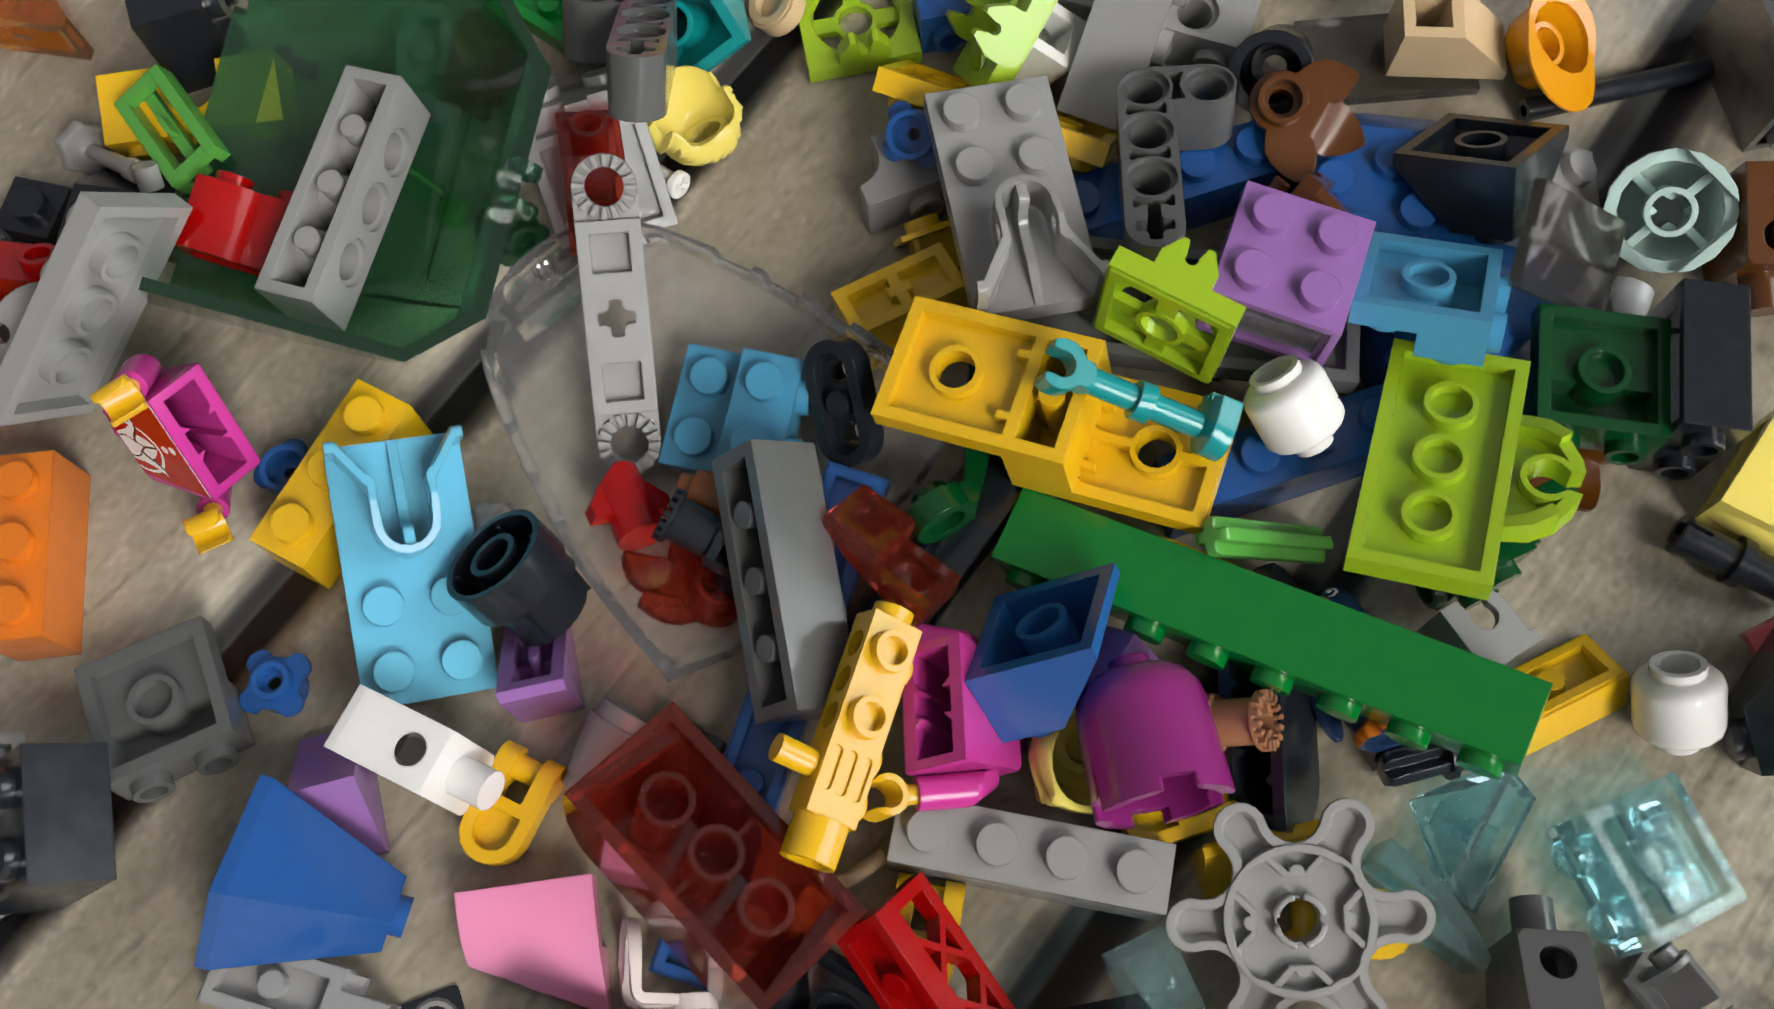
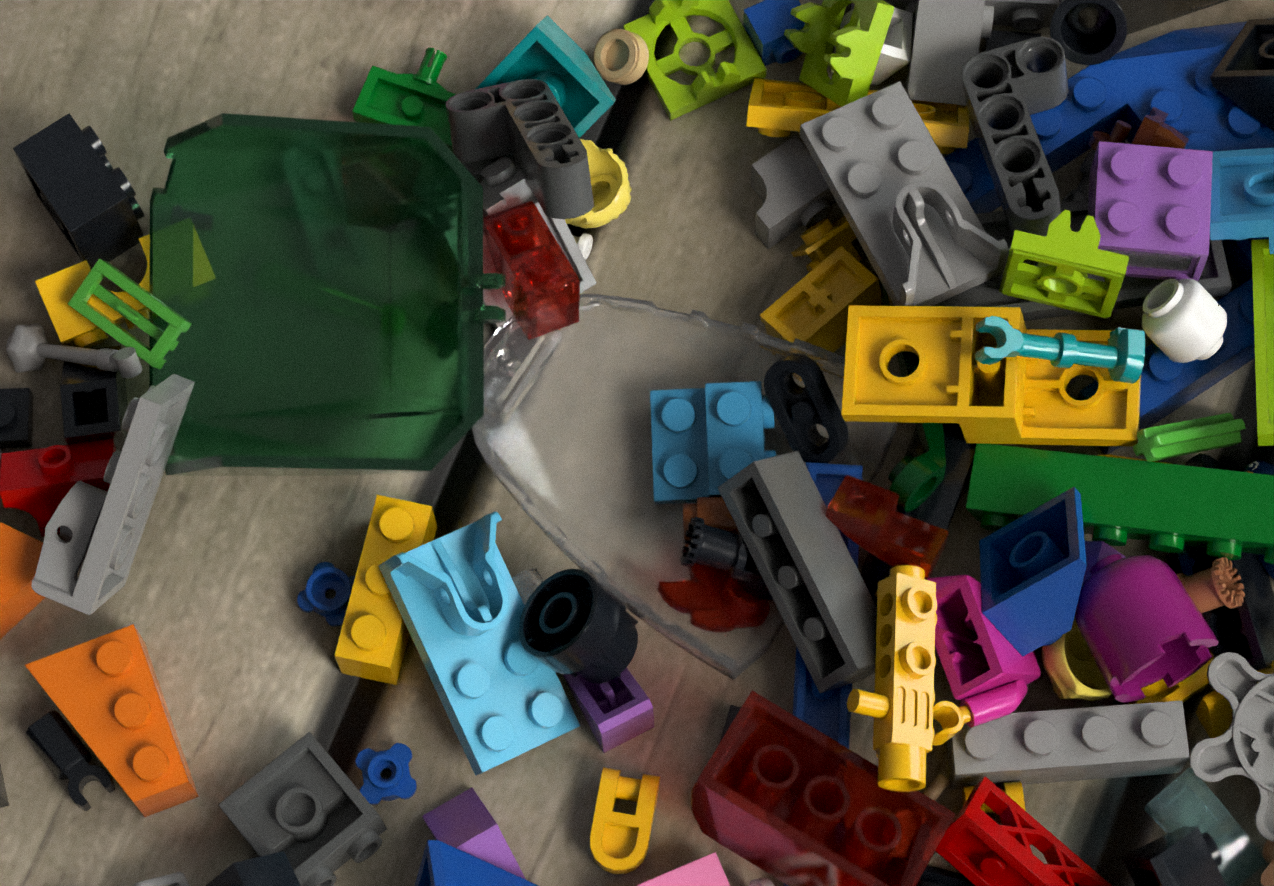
camera: 15 degrees left, 0 degrees up
torso [89,354,261,555] -> none
red brick [175,170,293,277] -> none
light grey brick [254,65,431,332] -> none
white torso [324,684,505,816] -> none
light grey cone [561,697,650,802] -> none
light grey piece [571,153,661,473] -> none
red piece [584,460,671,552] -> none
blue plate [882,101,936,168] -> none
reddish brown plate [1248,60,1366,184] -> none

